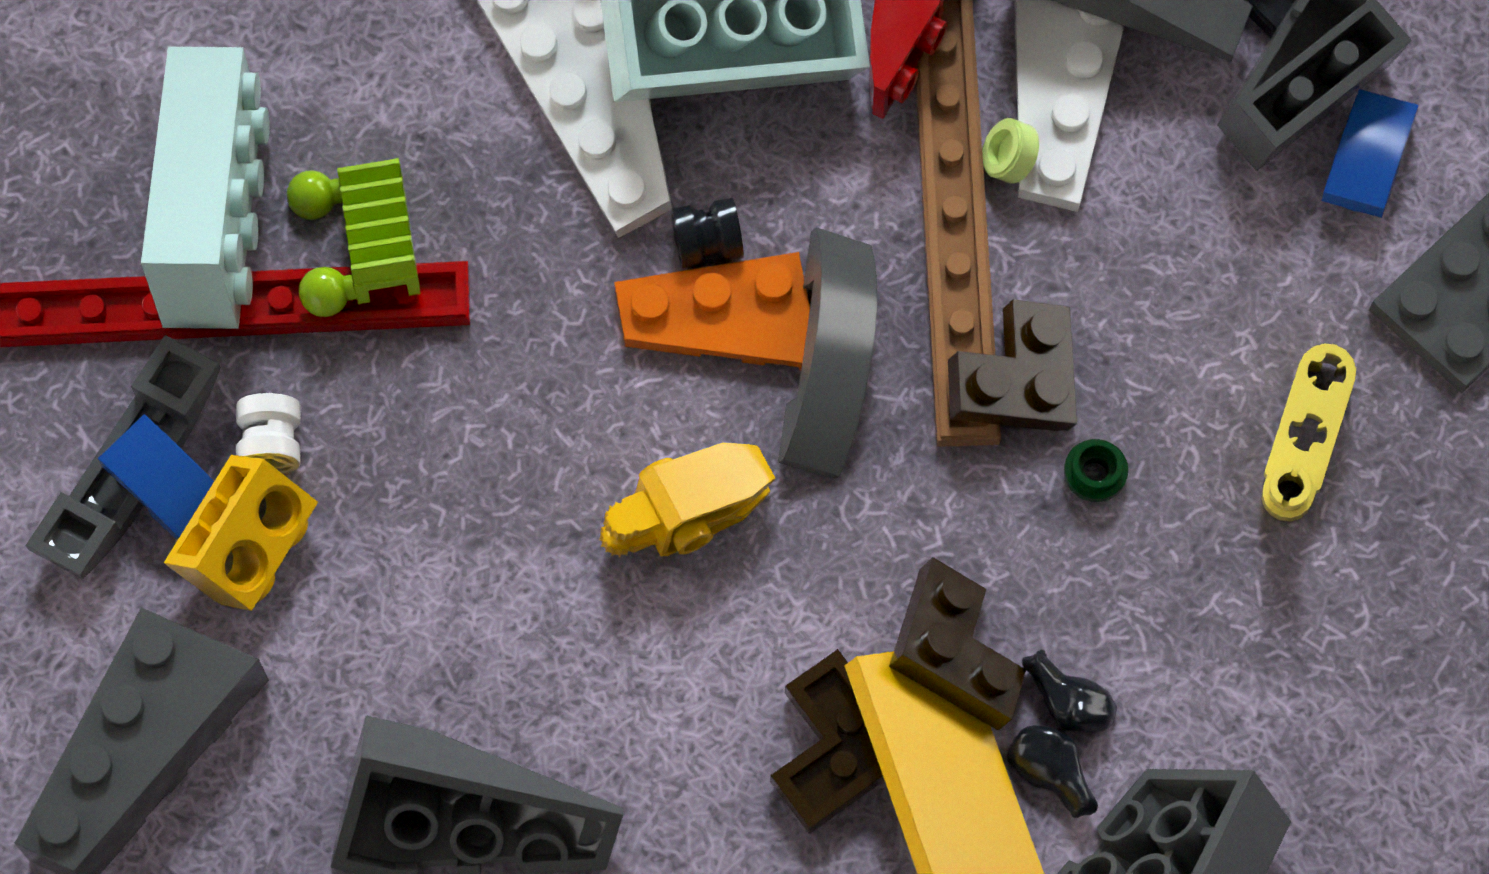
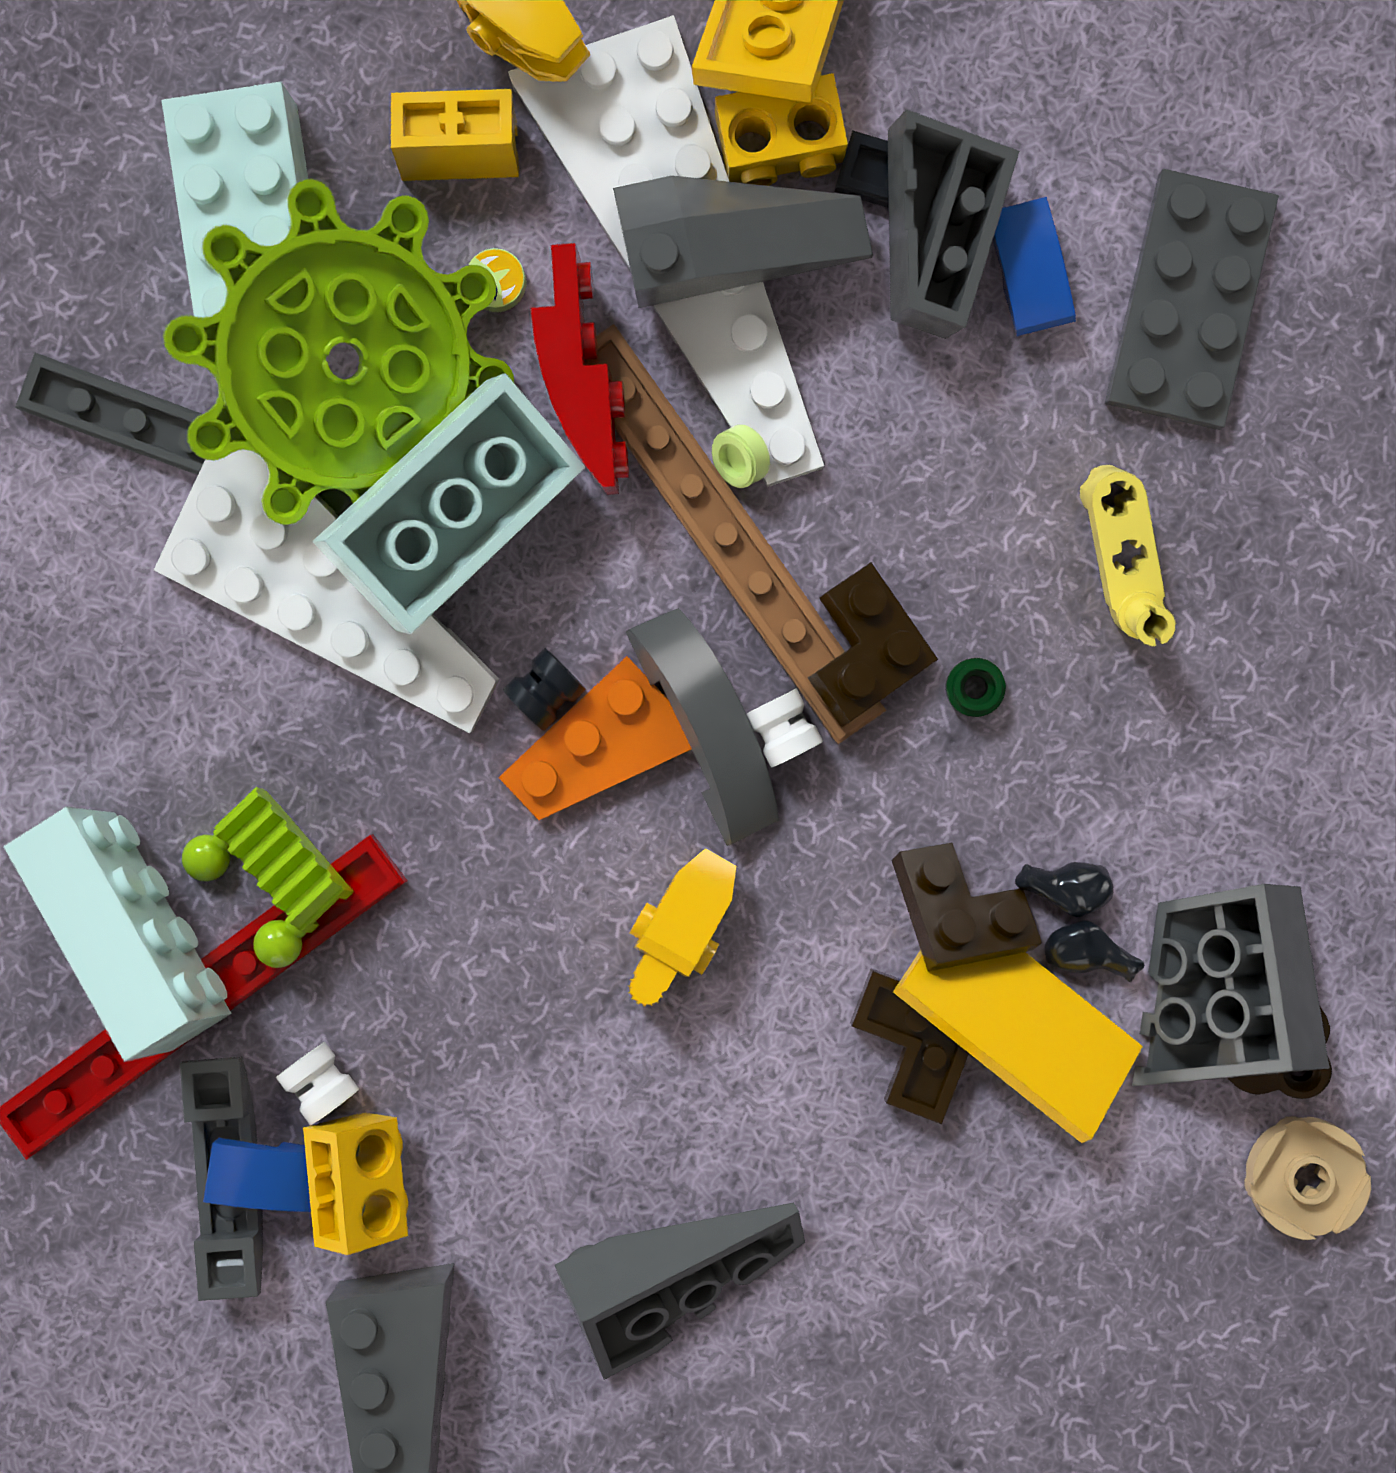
camera: 30 degrees left, 20 degrees up
none -> white wheel [746,688,823,768]

